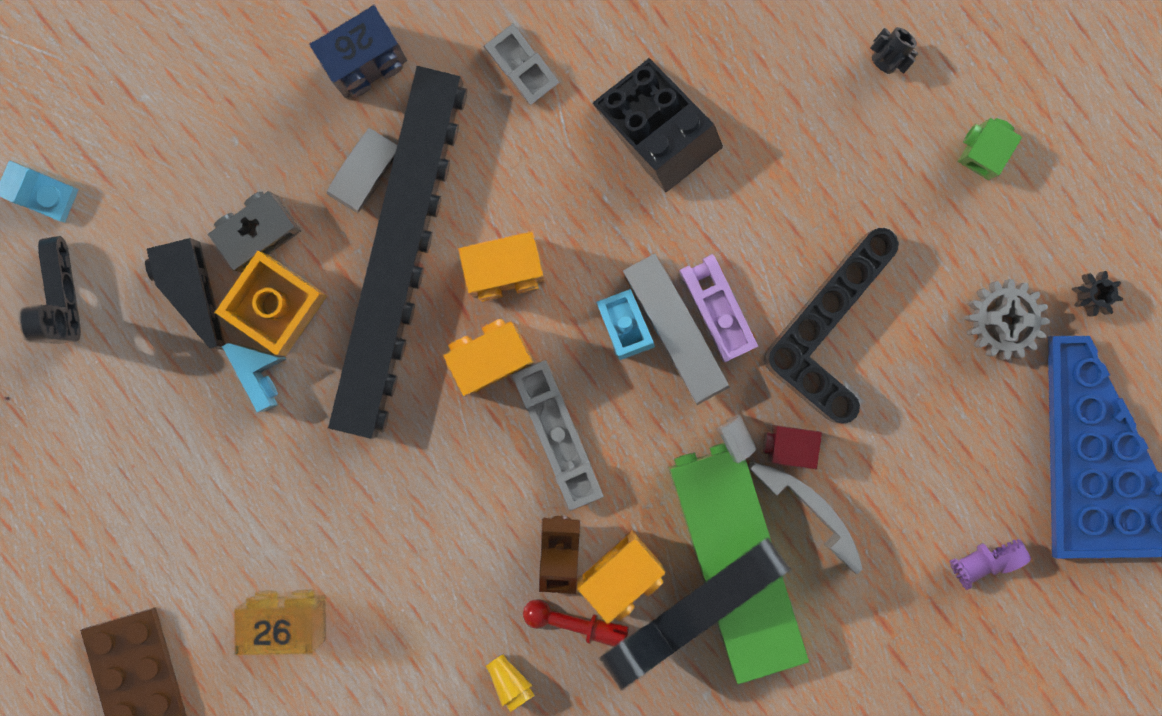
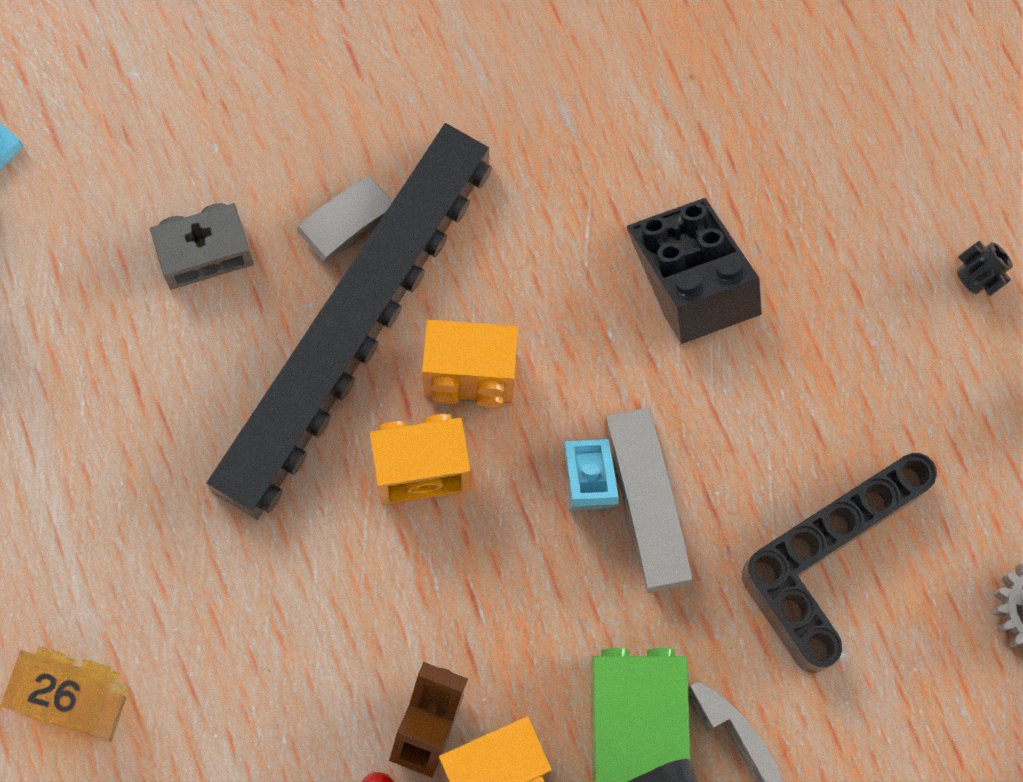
camera: 15 degrees right, 15 degrees down
black slope [145,238,225,349] -> none
light orange brick [214,250,328,356] -> none
medium azure slope [222,343,286,413] -> none
dark blue brick [309,5,408,99] -> none
light grey slope [483,23,560,105] -> none
light grey slope [511,360,604,511] -> none
lavender plate [679,254,758,363] -> none
light grey slope [717,414,757,463] -> none
dark red brick [763,425,822,469] -> none

